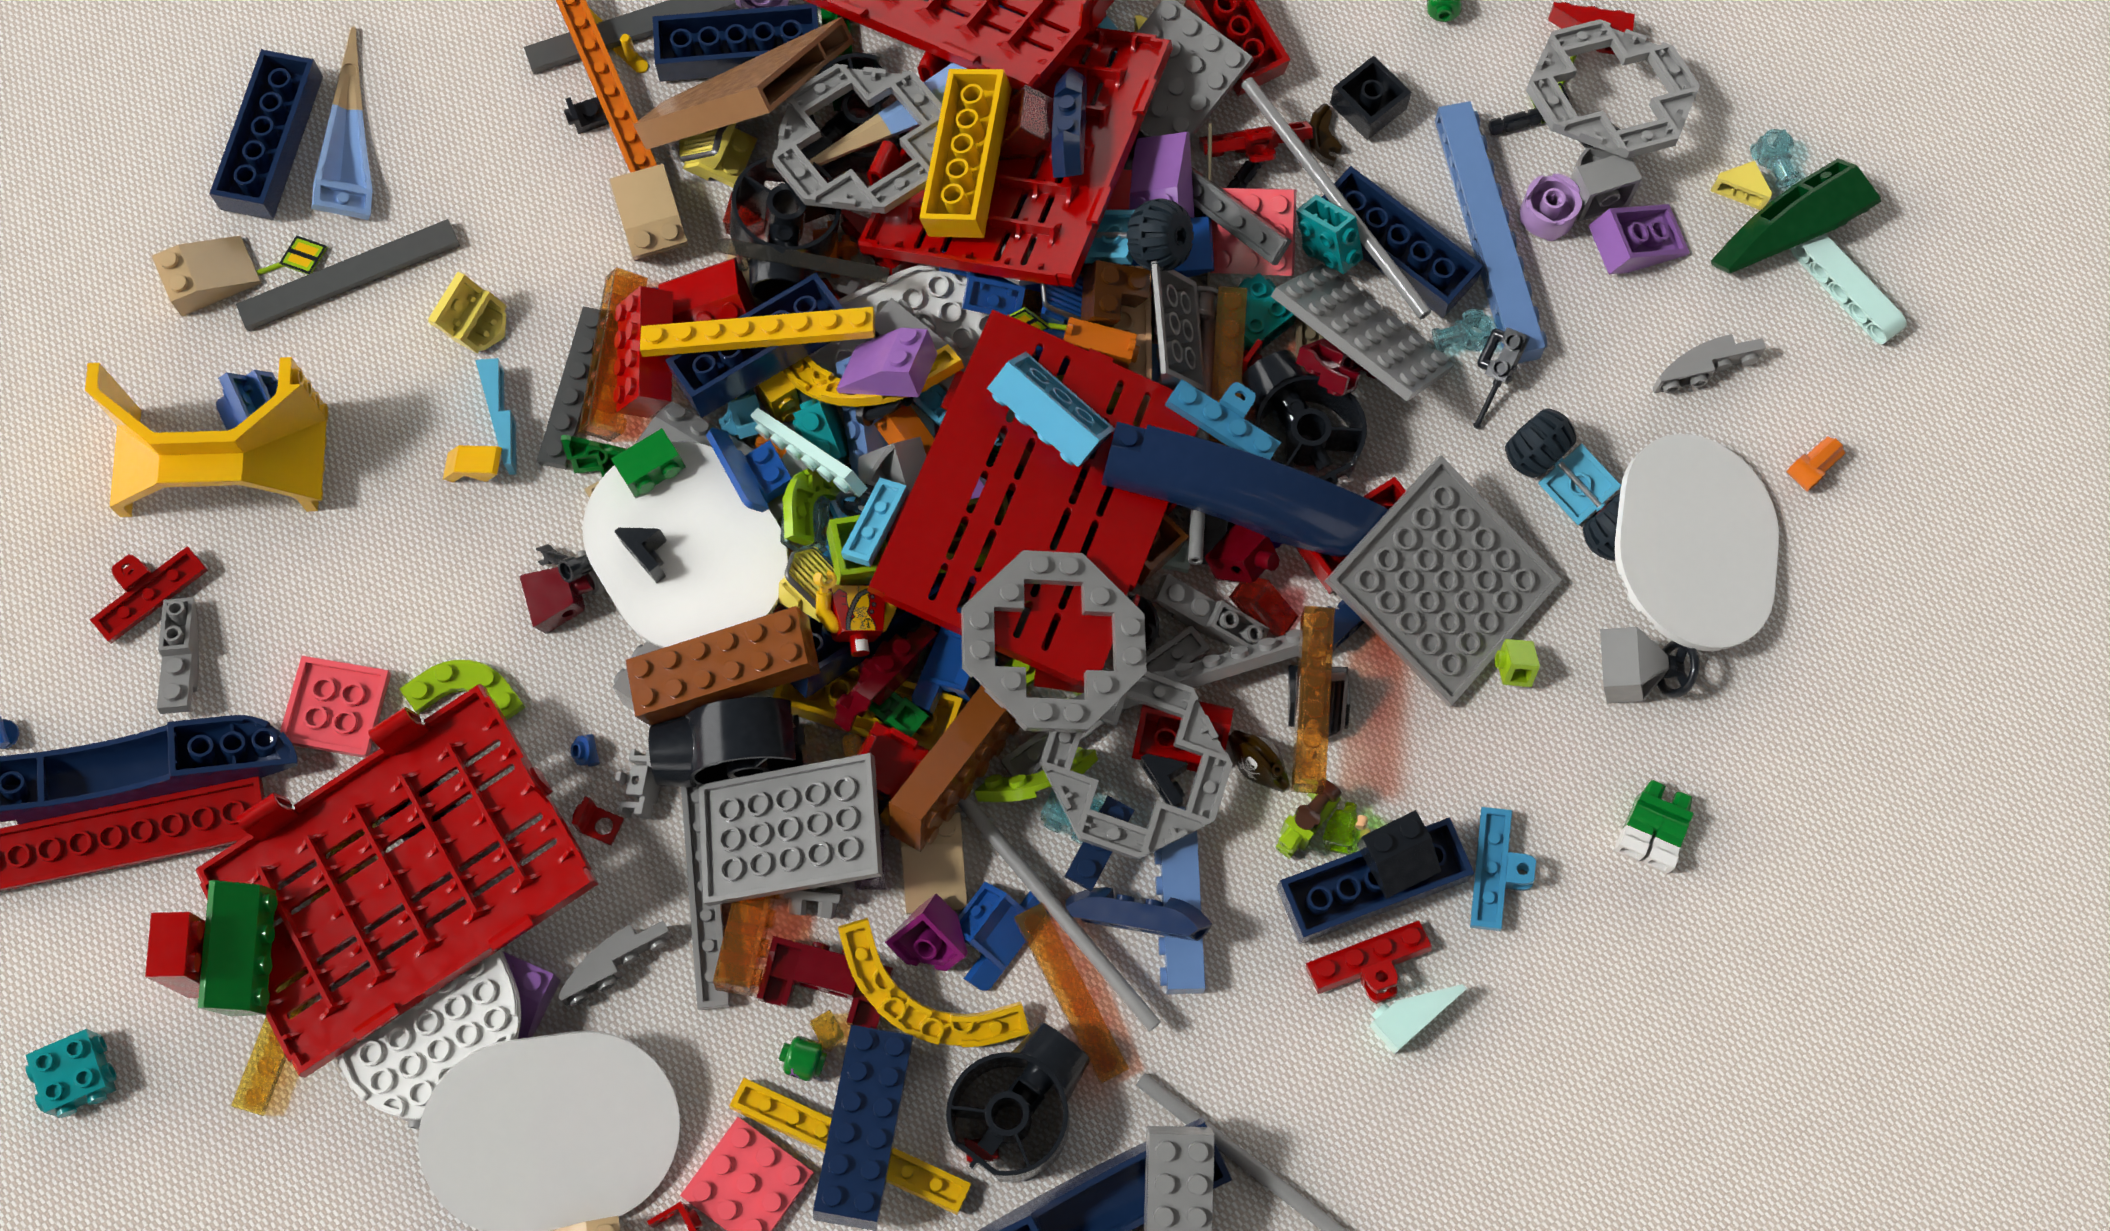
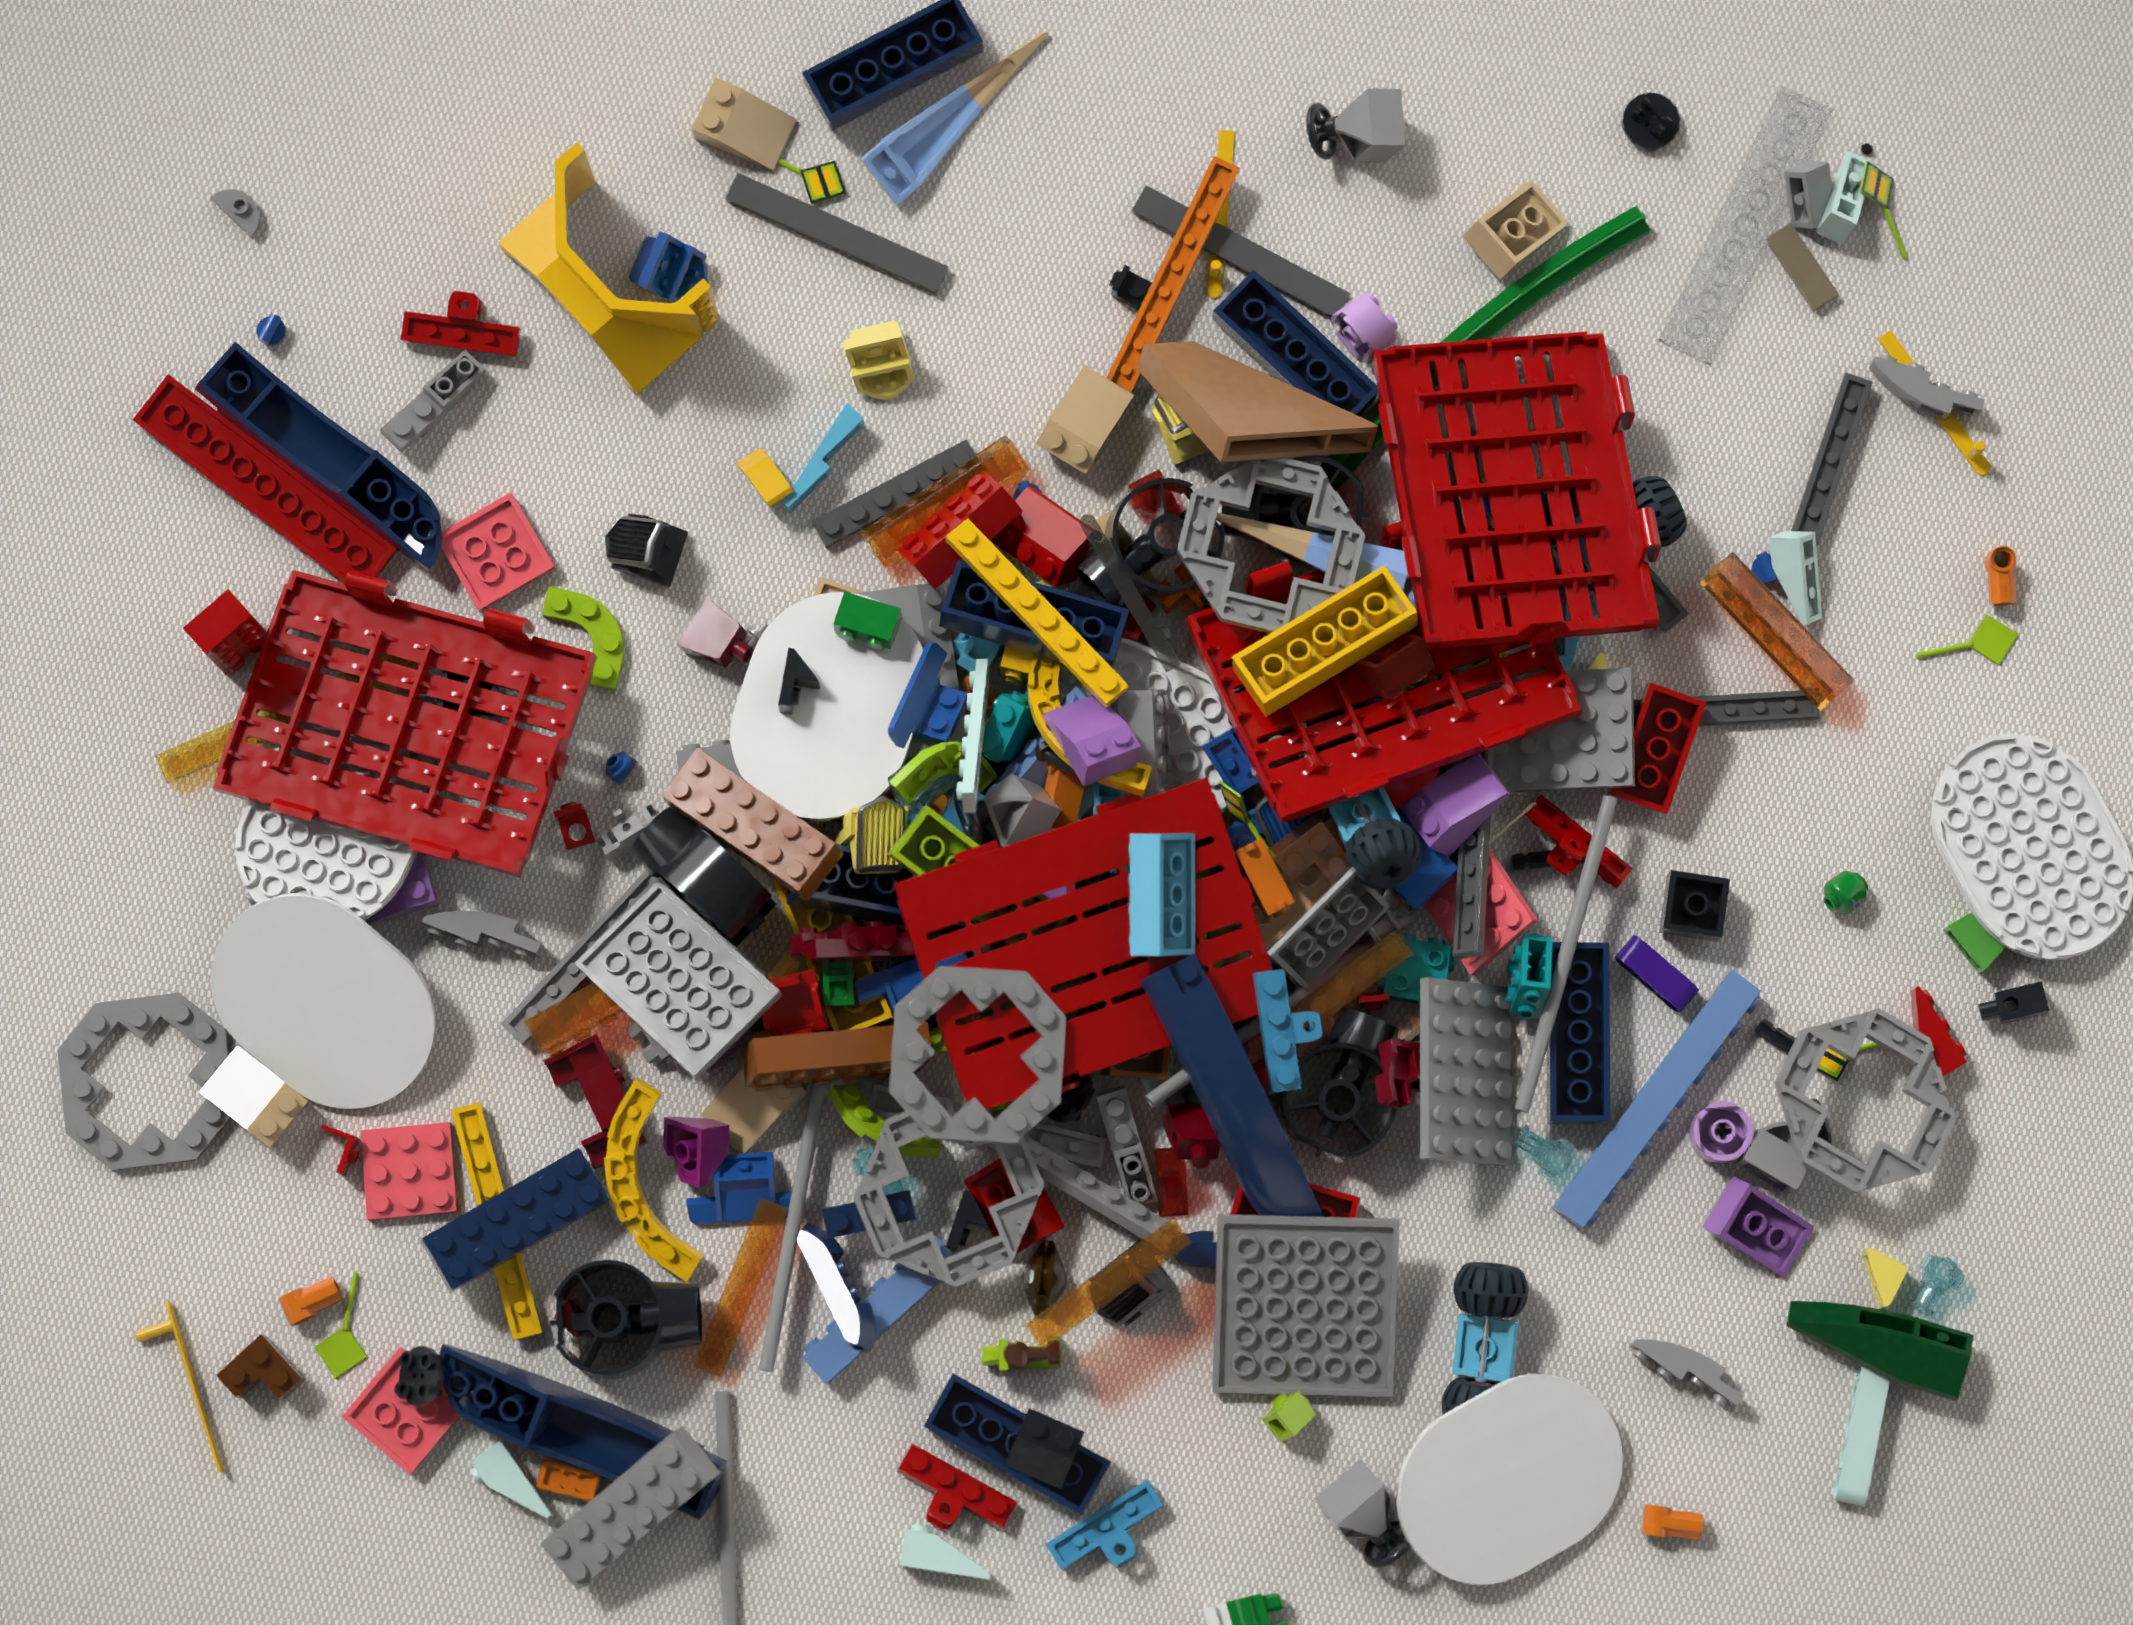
camera: 50 degrees right, 10 degrees up
teal brick [25,1029,117,1118] -> none
green slope [198,880,278,1017] -> none
black brick [536,544,594,583] -> none
green slope [561,435,627,477] -> none
green head [779,1036,827,1082] -> none
clear yellow slope [810,1010,844,1052] -> none
torso [813,571,897,657] -> none
medium azure plate [841,478,909,567] -> none
dark blue brick [1052,67,1087,178] -> none
dark brown piece [1309,103,1343,167] -> none
clear neon green piece [1322,802,1371,855] -> none
black piece [1473,327,1530,429] -> none
none -> black piece [605,513,688,588]
none -> dark purple beam [1614,935,1699,1013]

